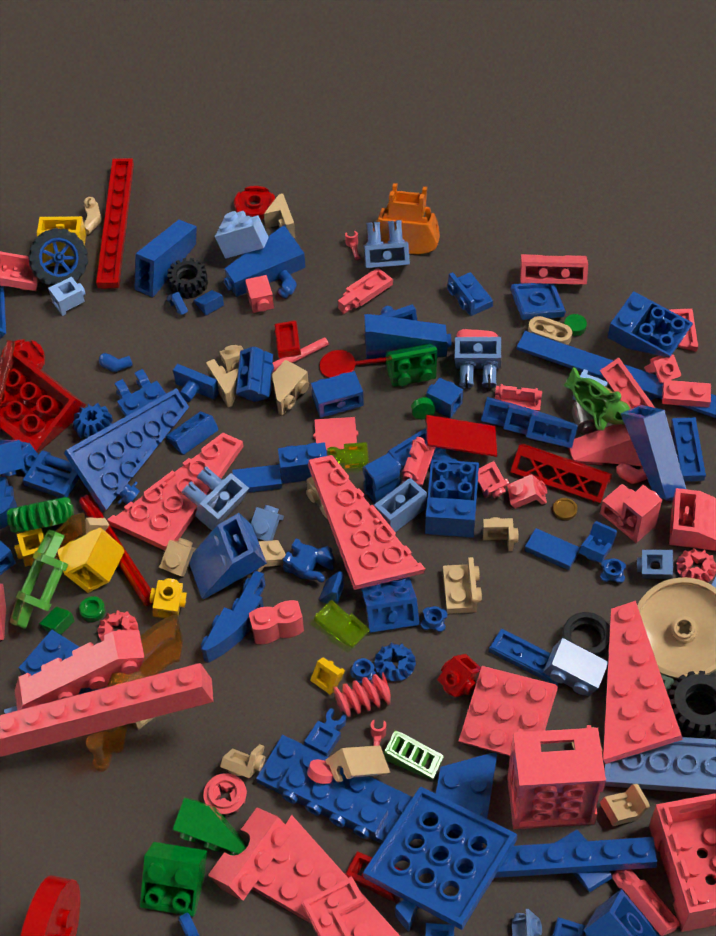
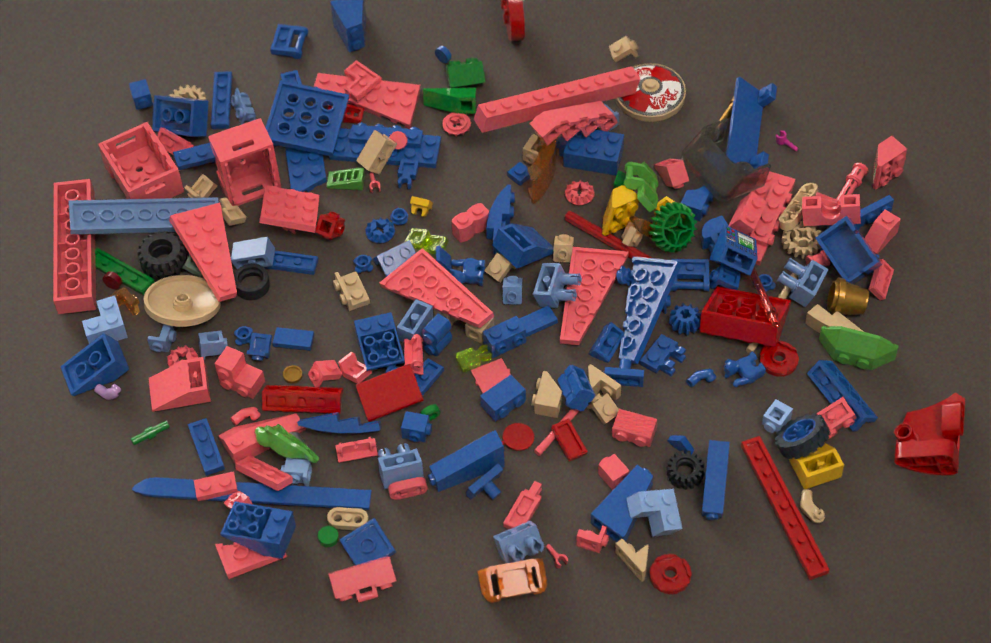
camera: 160 degrees right, 0 degrees up
green tile [79,596,106,622] -> none
yellow brick [150,578,187,620] -> none
blue slope [194,290,224,315] -> none
coral arch [208,808,292,901] -> none
tan bracket [220,744,265,778] -> none
blue arm [278,270,297,298] -> none
coral piece [333,672,391,718] -> none
green slope [386,344,437,387] -> none
blue bracket [447,272,493,317] -> none
tan bracket [482,517,518,551] -> none
blue slope [621,405,686,501] -> none
none -> coral bracket [576,526,609,553]
none -> coral brick [612,409,657,447]
none -> blue animal [724,351,766,387]

